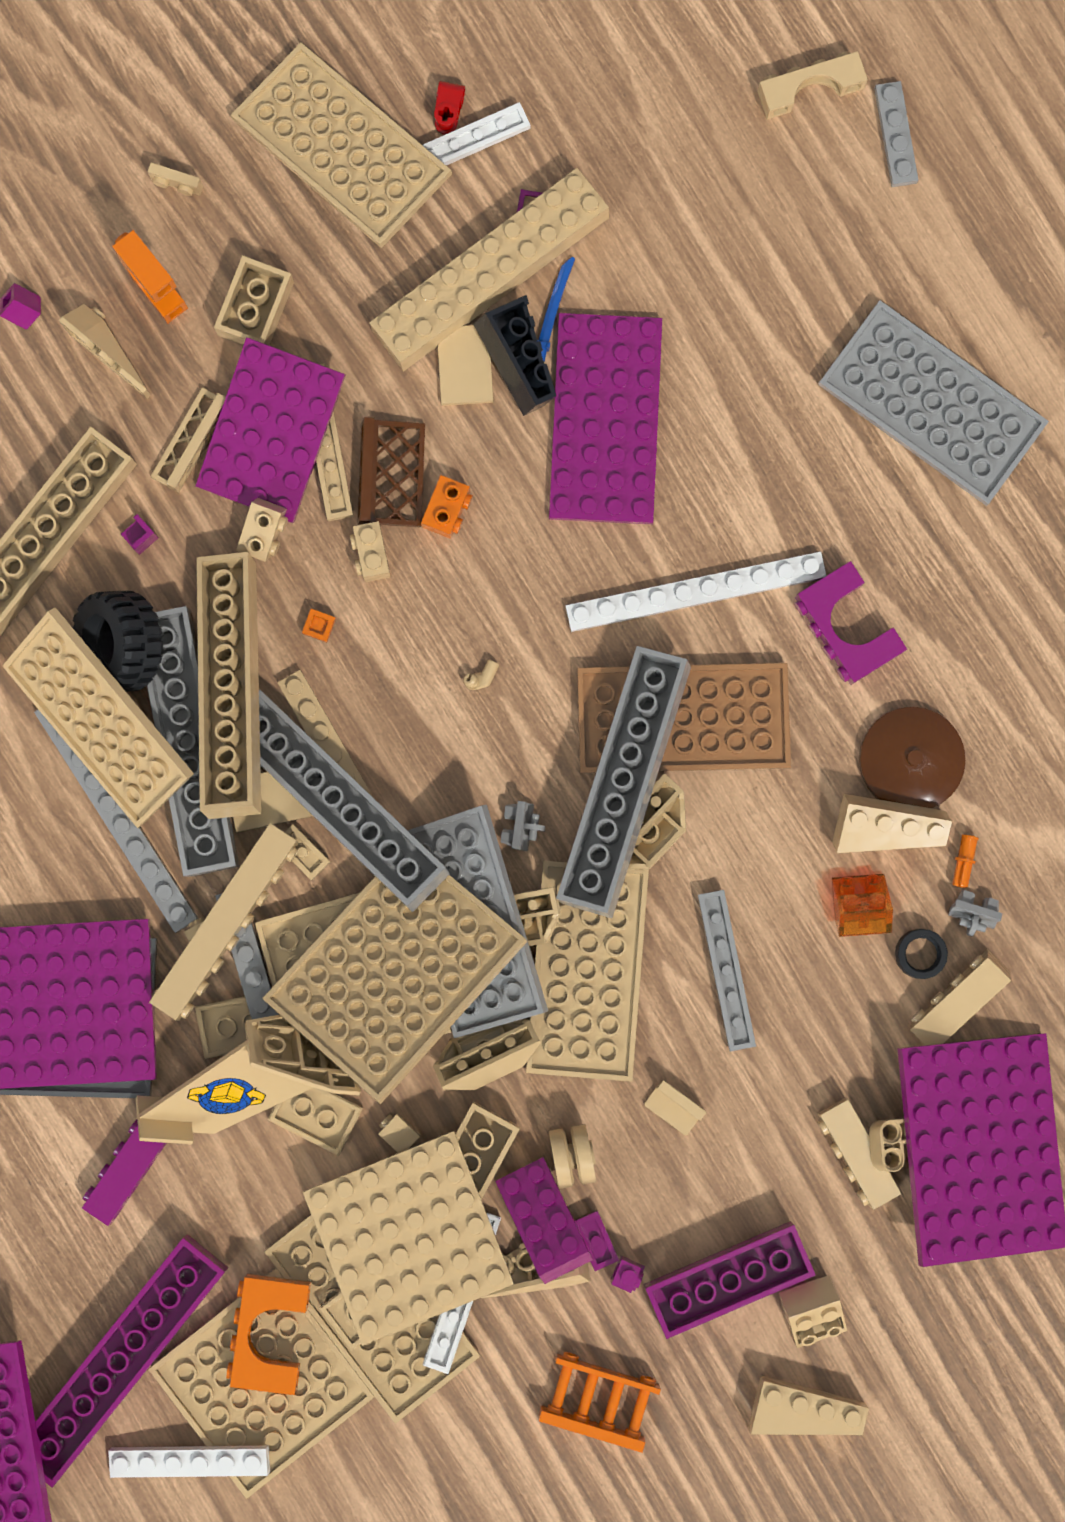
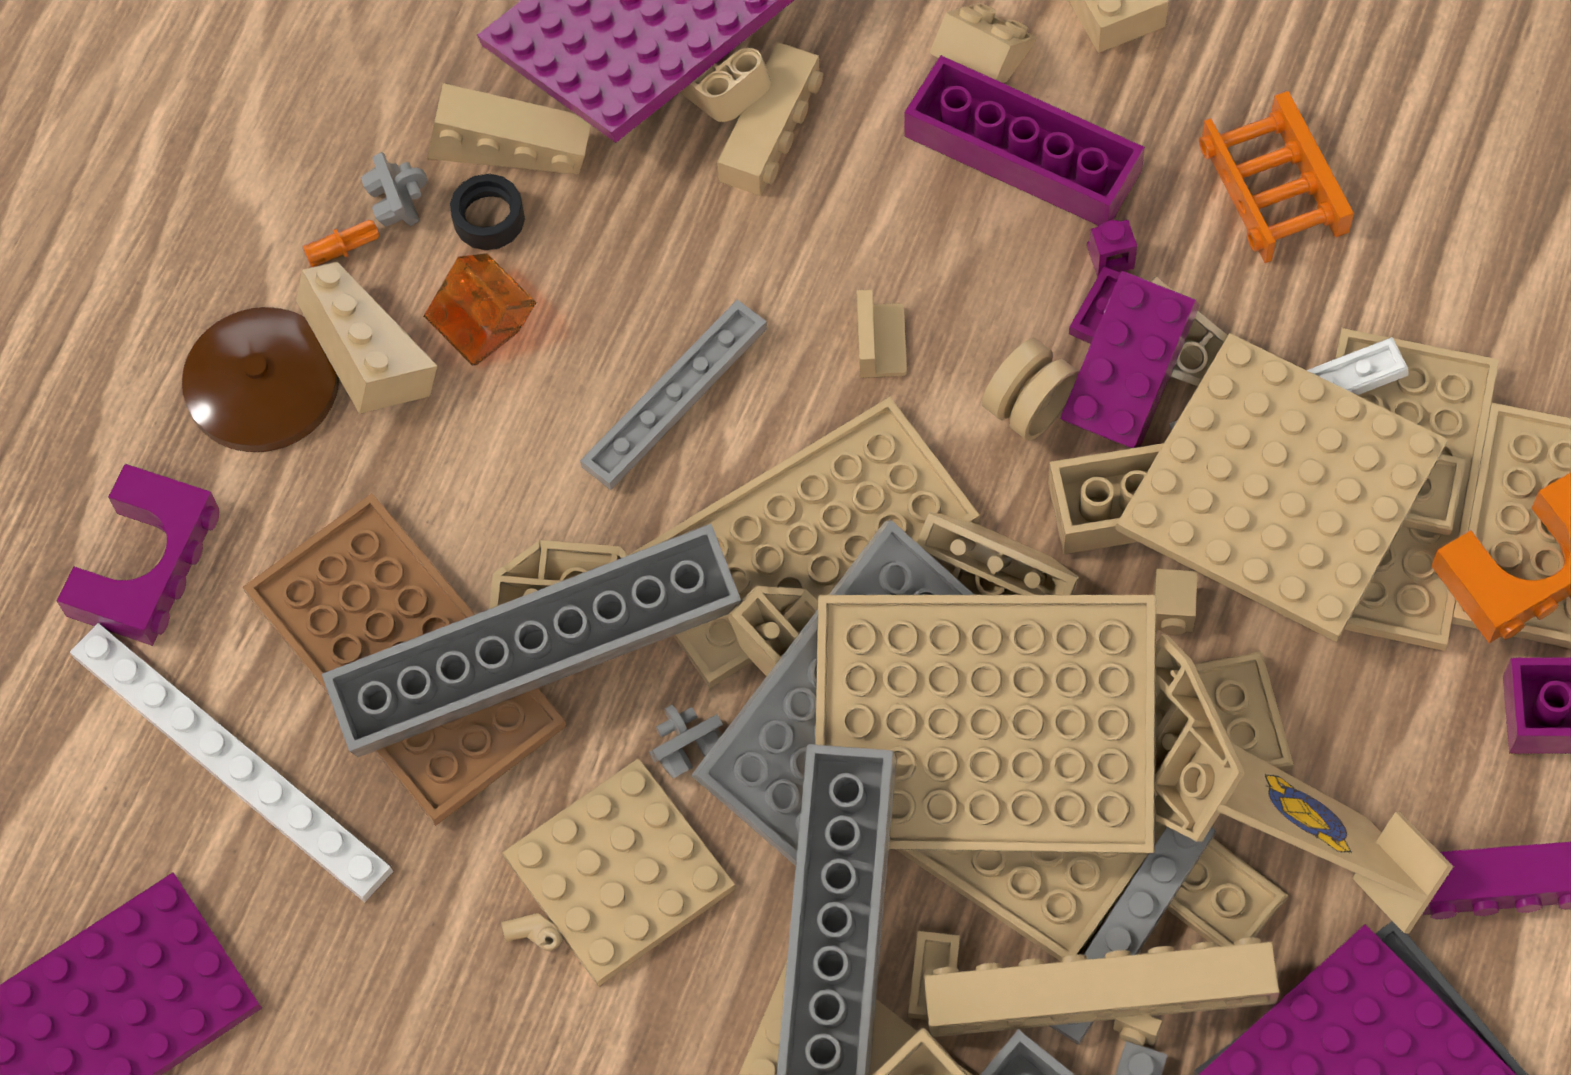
camera: 120 degrees left, 20 degrees down
none -> tan plate [502,758,736,987]

